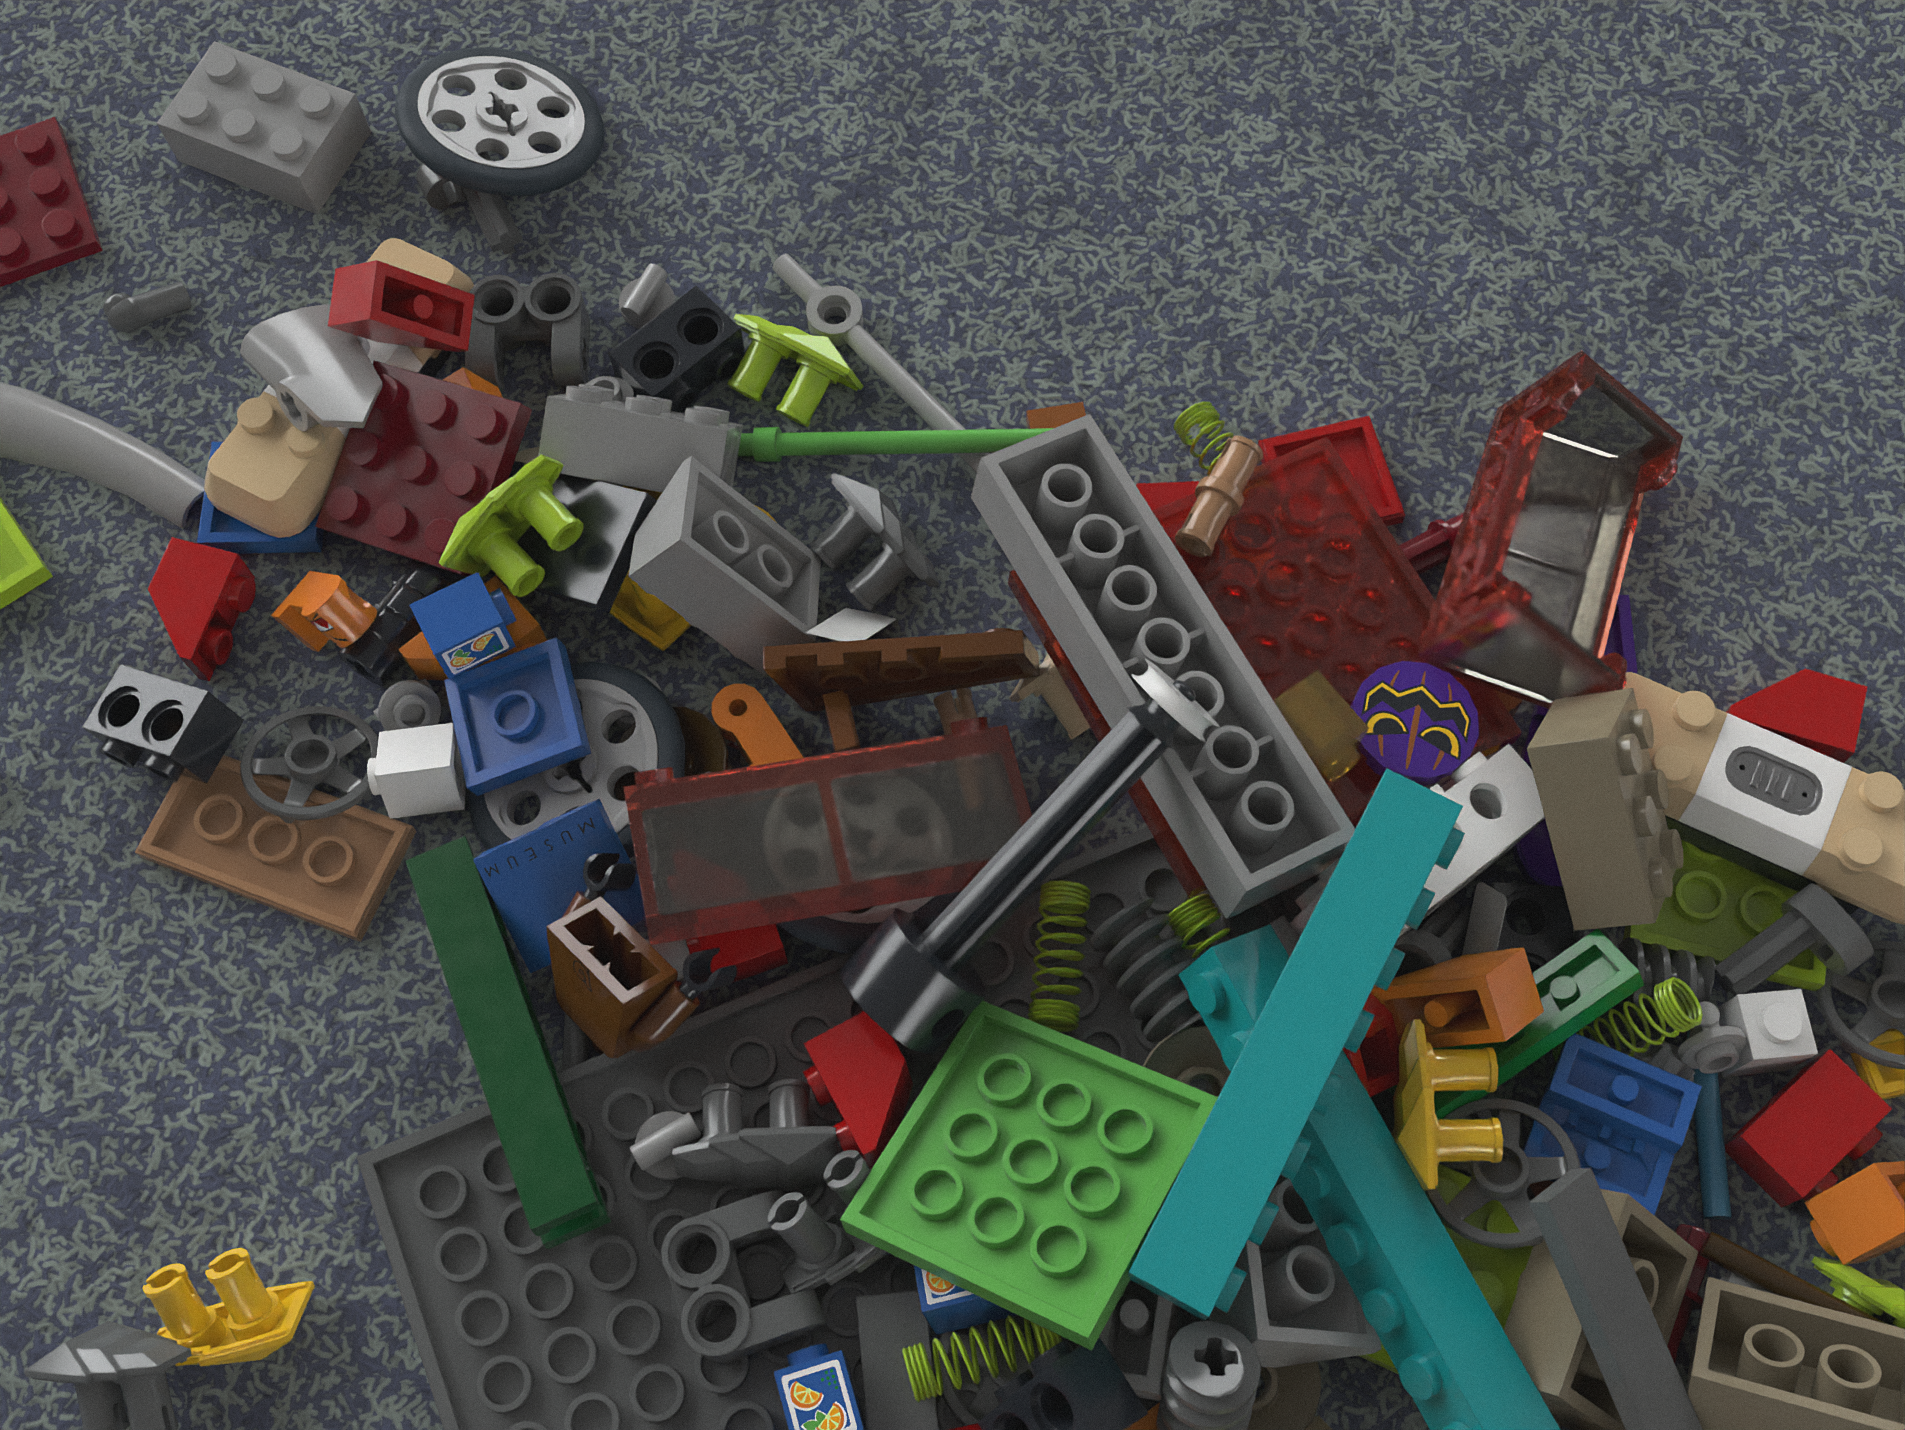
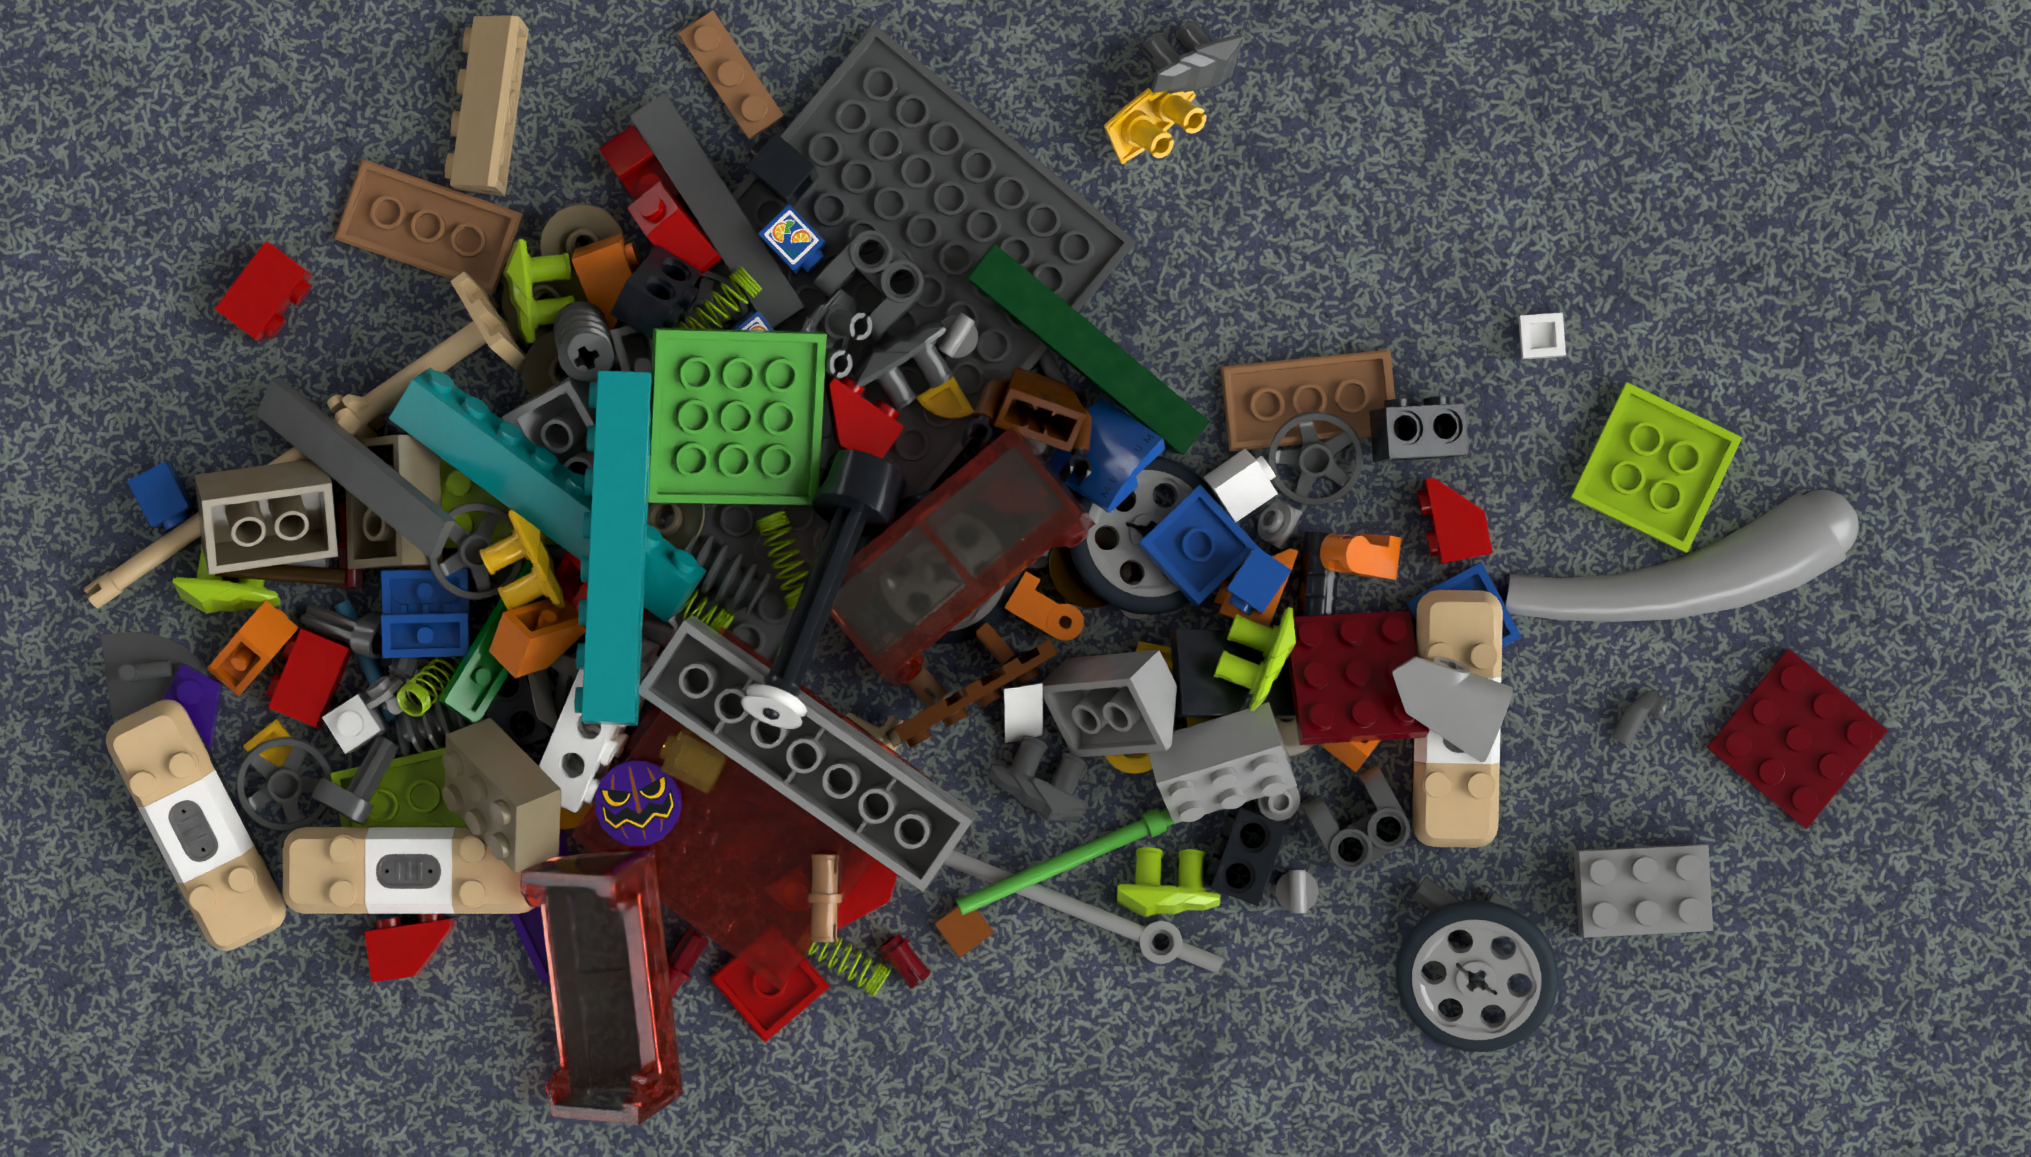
camera: 160 degrees right, 20 degrees up
red slope [328,260,475,352] -> none
none -> dark grey piece [301,604,382,659]
none -> dark red pin [879,932,931,989]
none -> yellow tile [916,376,975,419]

